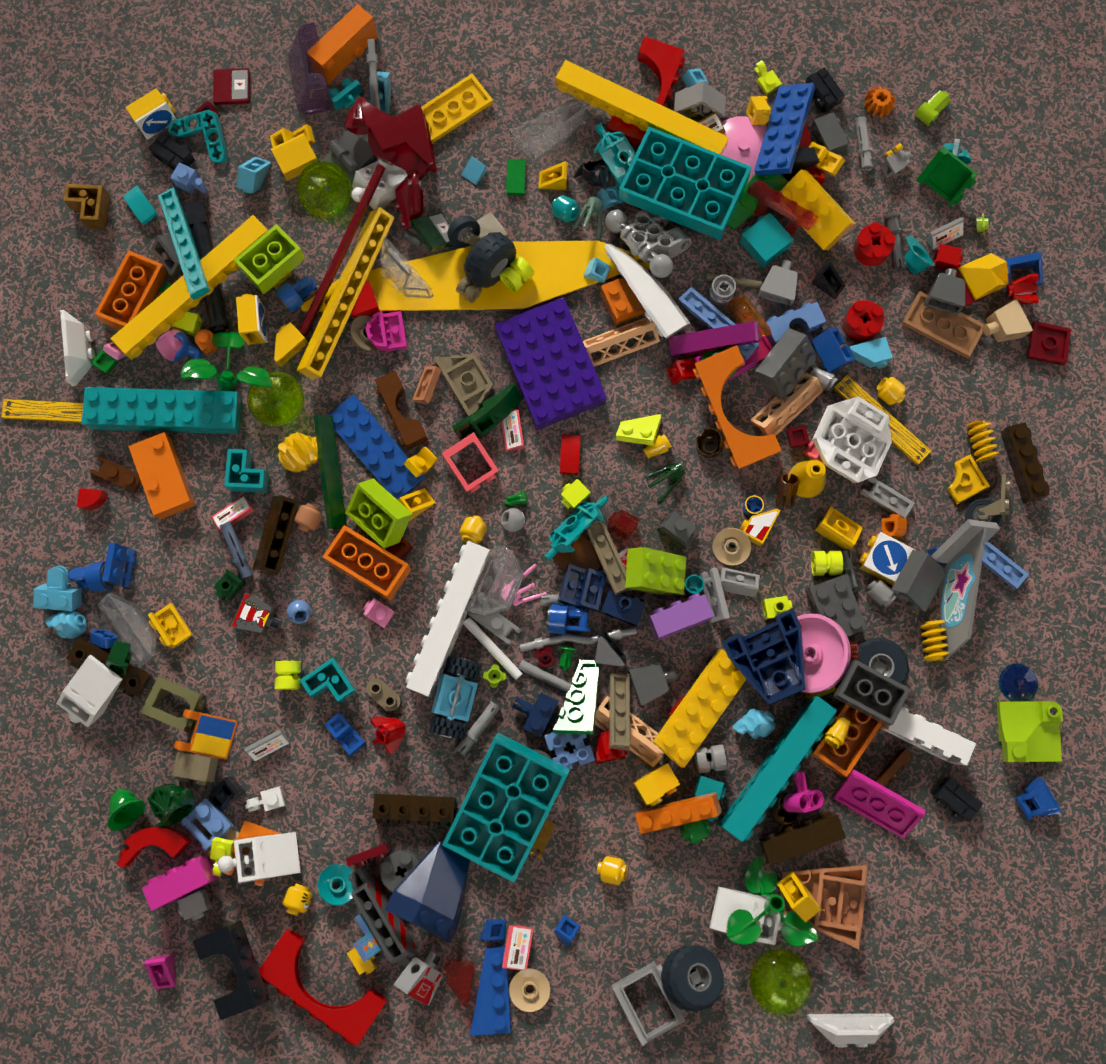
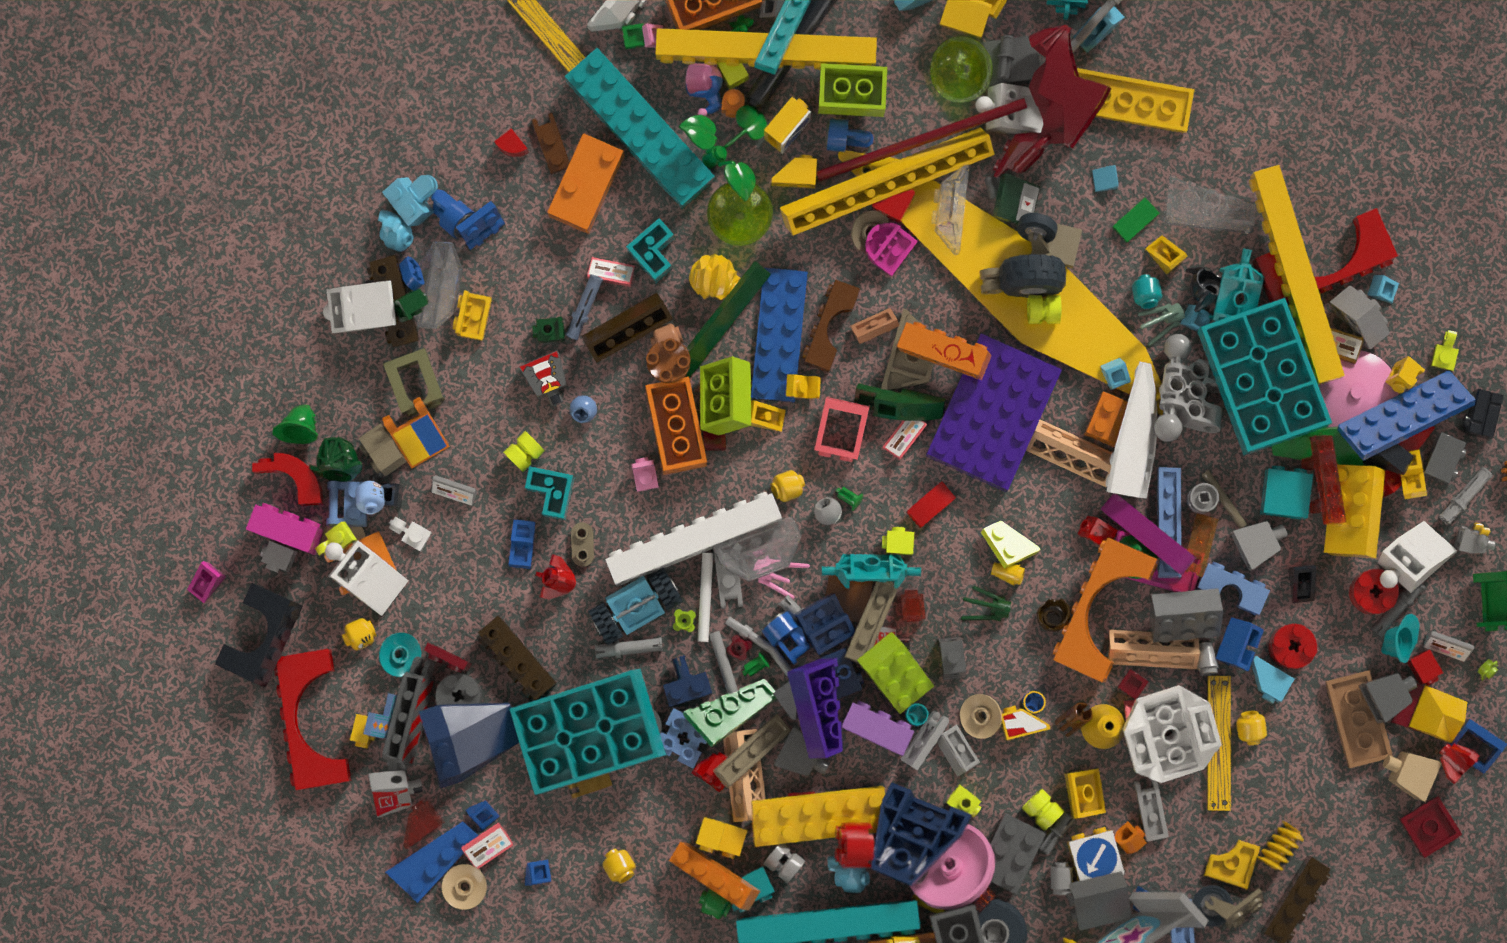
camera: 50 degrees right, 5 degrees up
none -> light blue head [355,481,385,514]
none -> dark orange dish [646,338,691,383]
none -> dark purple wedge [787,658,843,758]
none -> red brick [835,822,874,868]
none -> orange brick [897,322,991,380]
none -> white slope [1378,521,1457,593]

